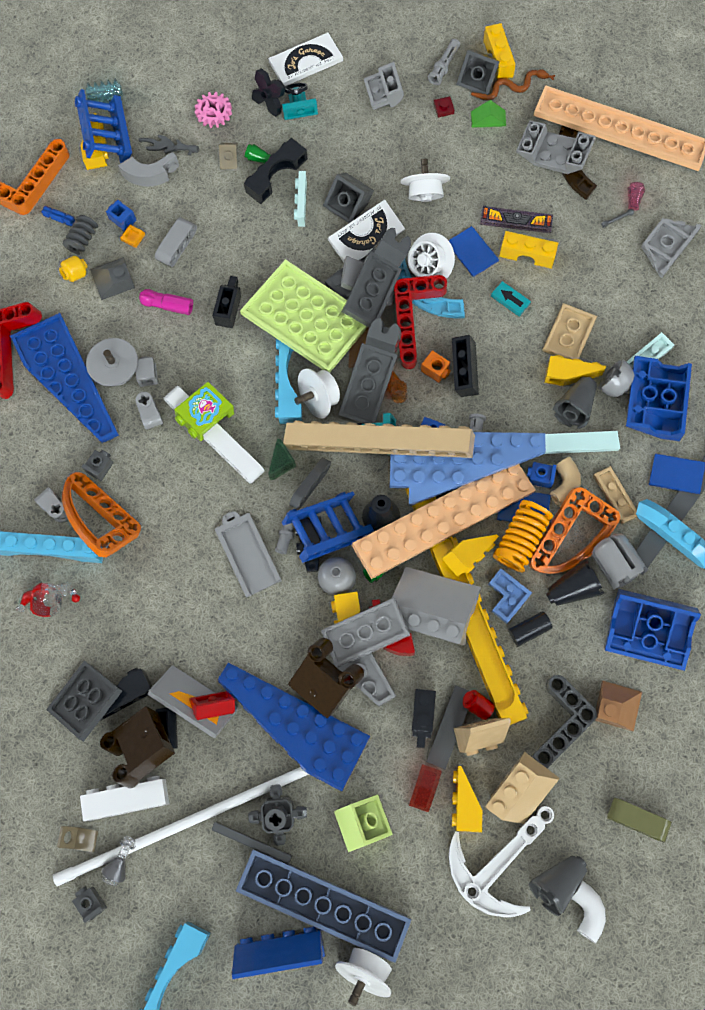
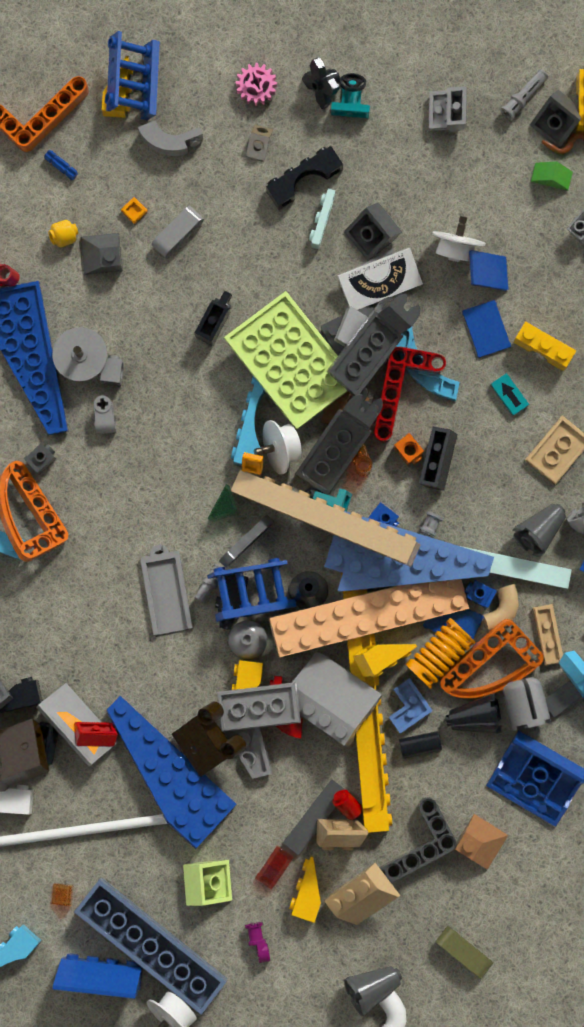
camera: 15 degrees right, 10 degrees up
dark grey piece [63,215,98,255] -> none
clear light blue piece [86,78,123,103] -> none
blue brick [106,200,137,232] -> none
dark grey piece [138,135,199,156] -> none
dark pink piece [139,289,193,315] -> none
white beam [163,386,265,484] -> none
panel [174,382,234,441] -> none
dark grey tile [212,822,293,863] -> none
green cone [244,144,271,163] -> none
dark grey piece [248,784,307,846] -> none
white tile [268,33,343,86] -> none
white piece [408,233,455,279] -> none
black hinge [411,689,436,749] -> none
dark red plate [433,96,455,118] -> none
white piece [449,806,554,917] -> none
tile [480,206,553,233] -> none
yellow slope [544,355,606,386] -> none
none -> clear orange slope [52,883,74,906]
none -> light orange tile [242,452,263,475]
none -> magenta connector [245,922,270,963]
none -> blue piece [469,250,509,291]

